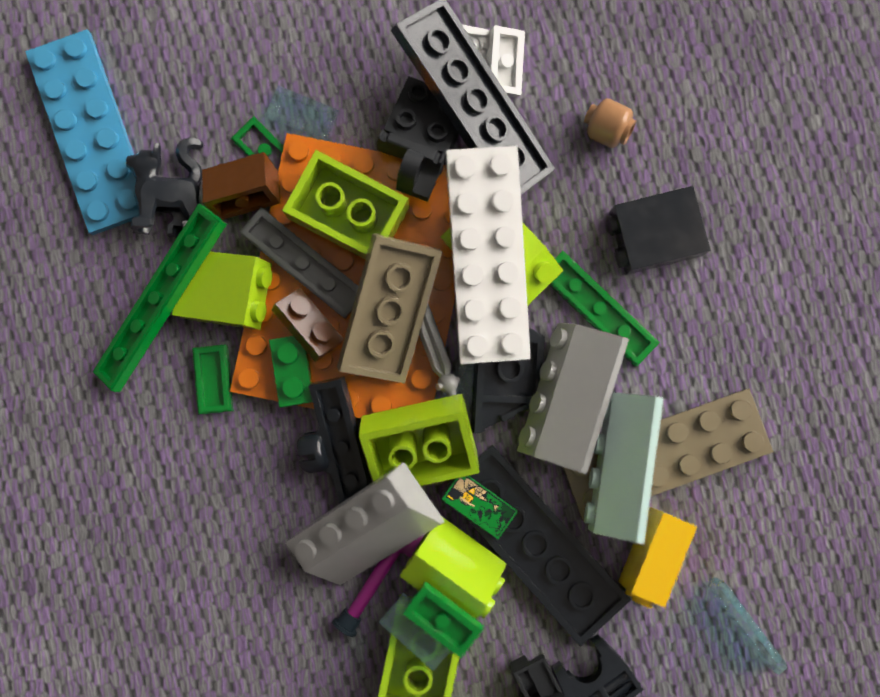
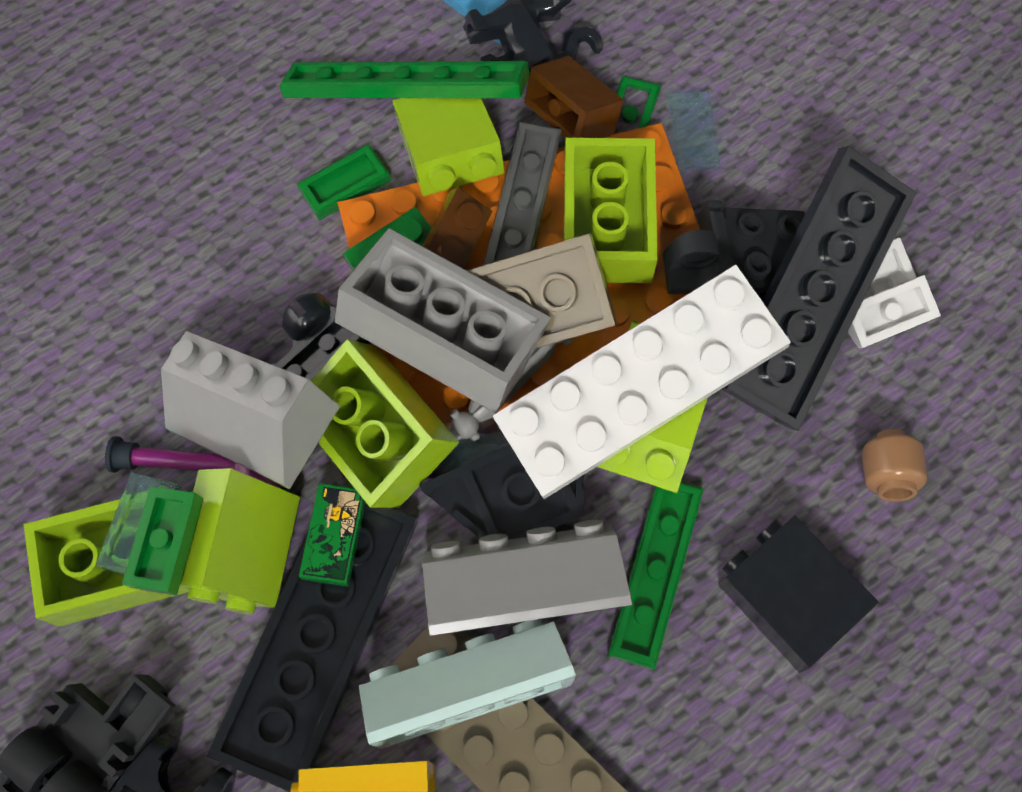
camera: 65 degrees right, 15 degrees down
none -> light grey slope [335,228,551,413]

